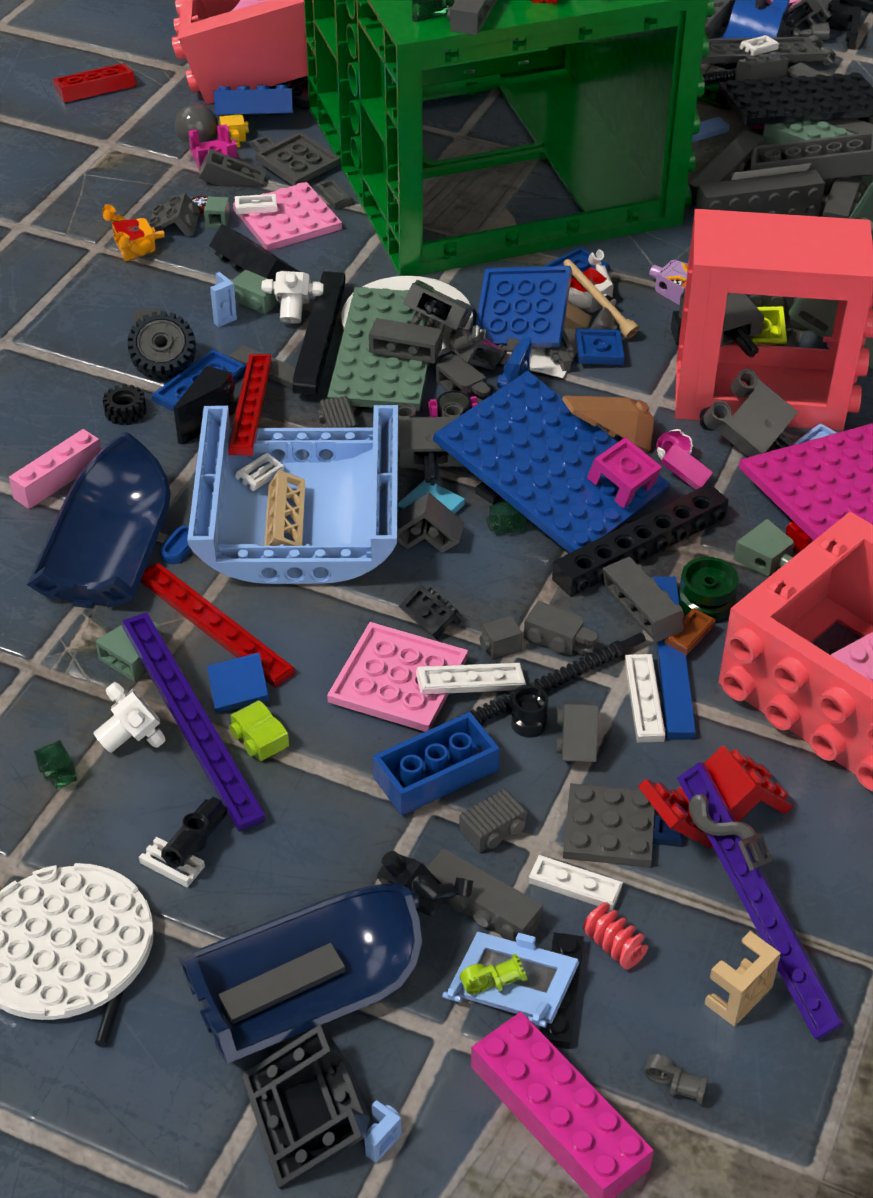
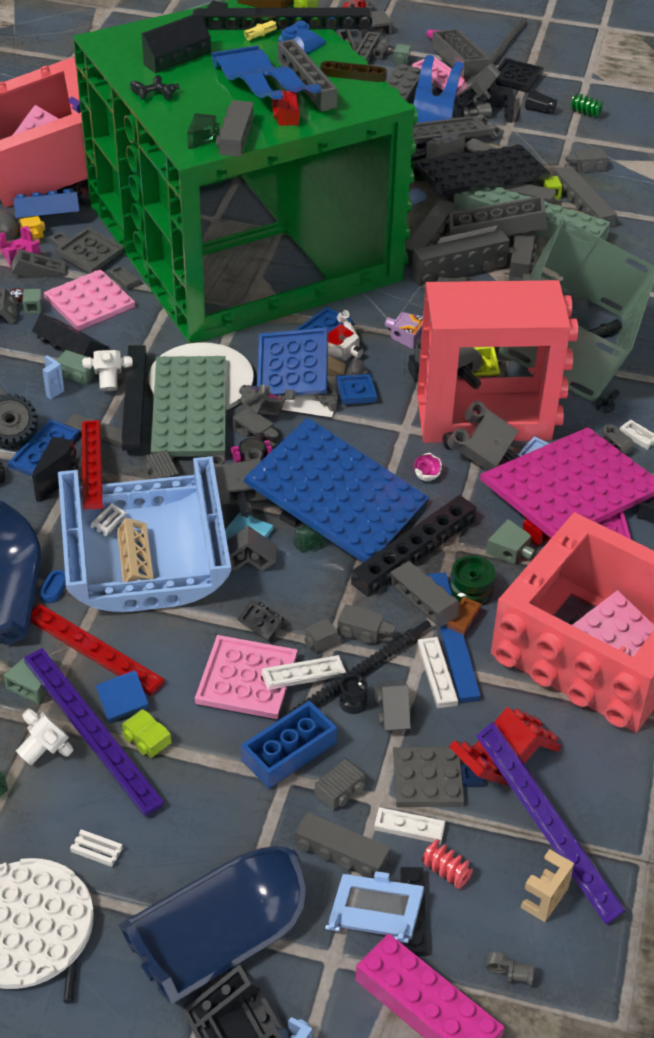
camera: 10 degrees left, 0 degrees up
black piece [161,797,227,869] -> none
dark grey tile [218,943,345,1025] -> none
white tile [235,194,277,214] -> none
dark grey brick [369,318,442,364] -> none
black torso [377,851,474,917] -> none
dark grey piece [403,280,474,333] -> none
lime connector [460,953,527,995] -> none
blue slope [497,337,532,389] -> none
medium nougat wedge [562,395,654,454] -> none
tan piece [563,259,640,339] -> none
dark pink panel [587,437,662,508] -> none
dark pink tile [660,443,713,490] -> none
dark grey piece [689,794,773,871] -> none
white tile [740,35,779,56] -> none

